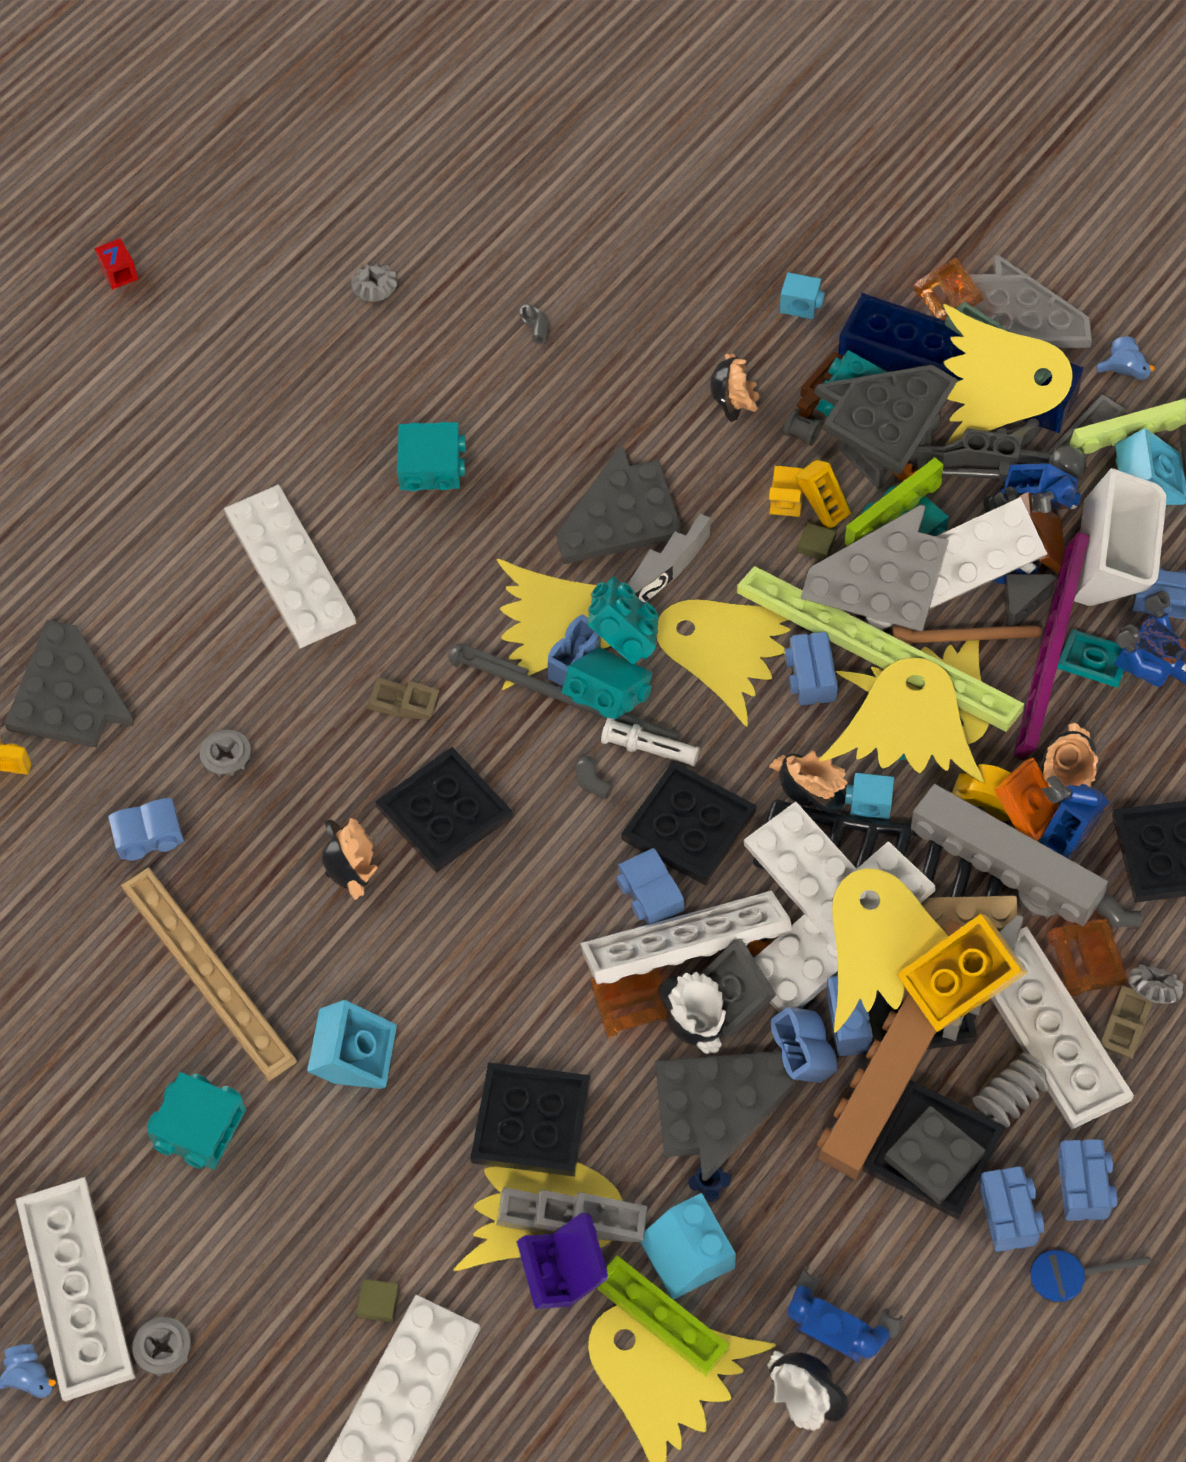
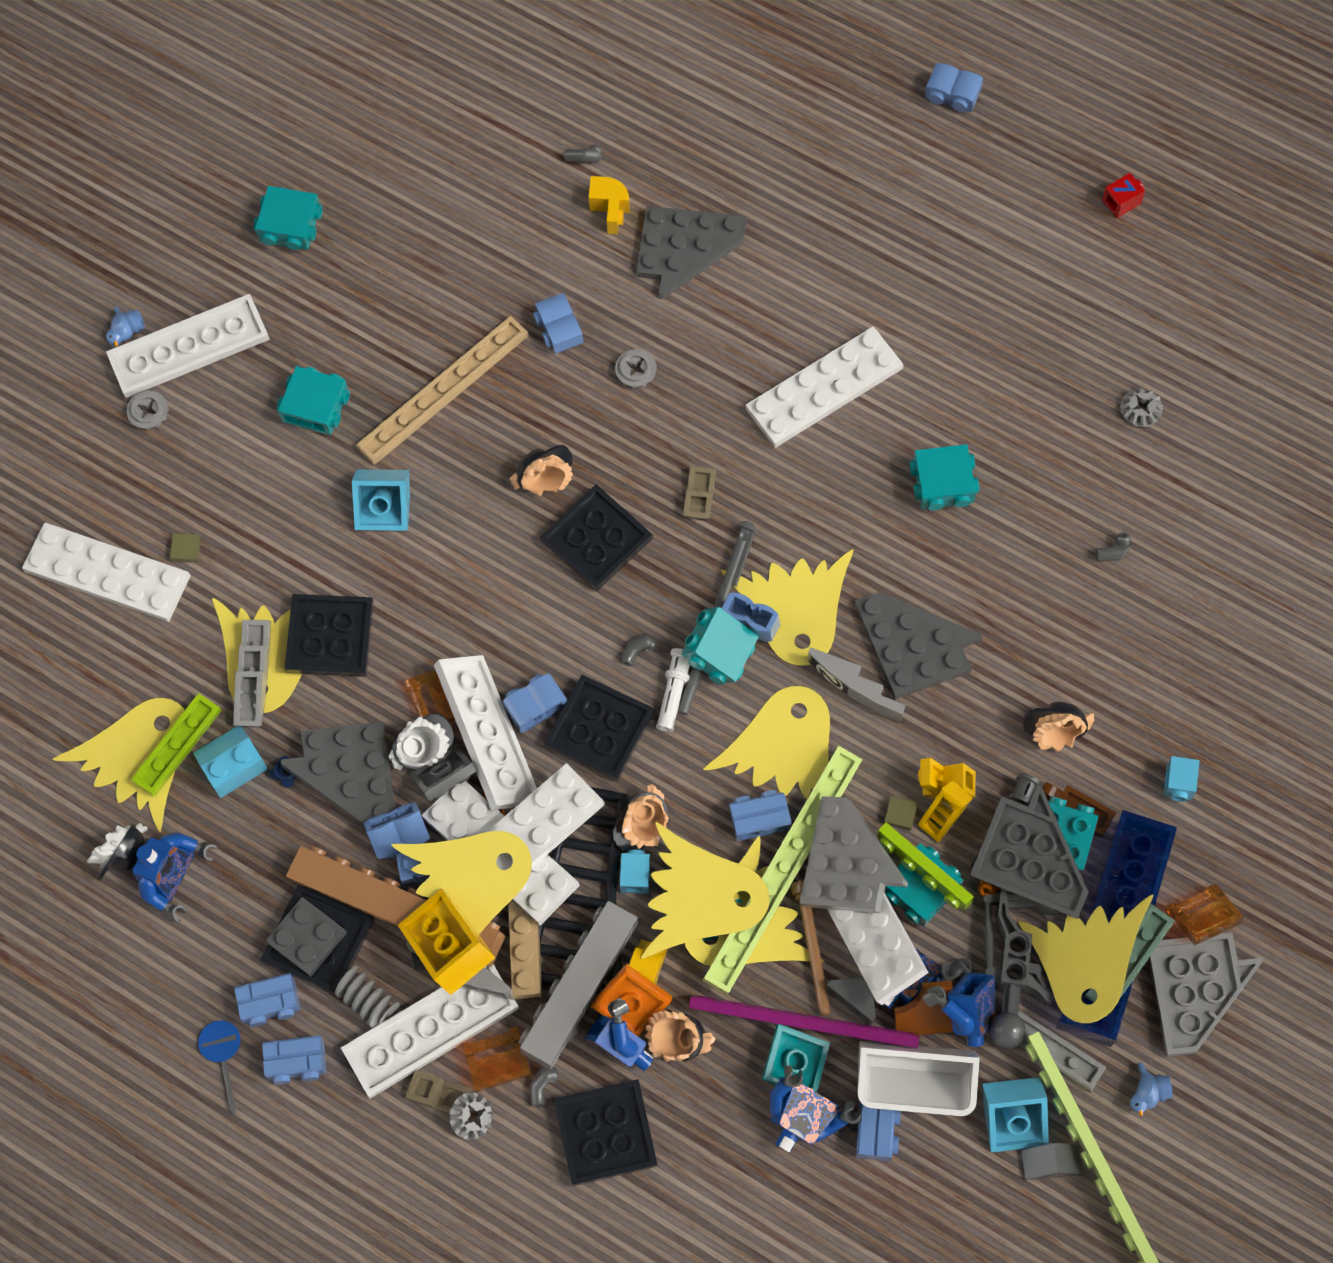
camera: 85 degrees right, 10 degrees up
dark purple bracket [516,1213,608,1309] -> none
teal brick [587,576,659,665] -> none

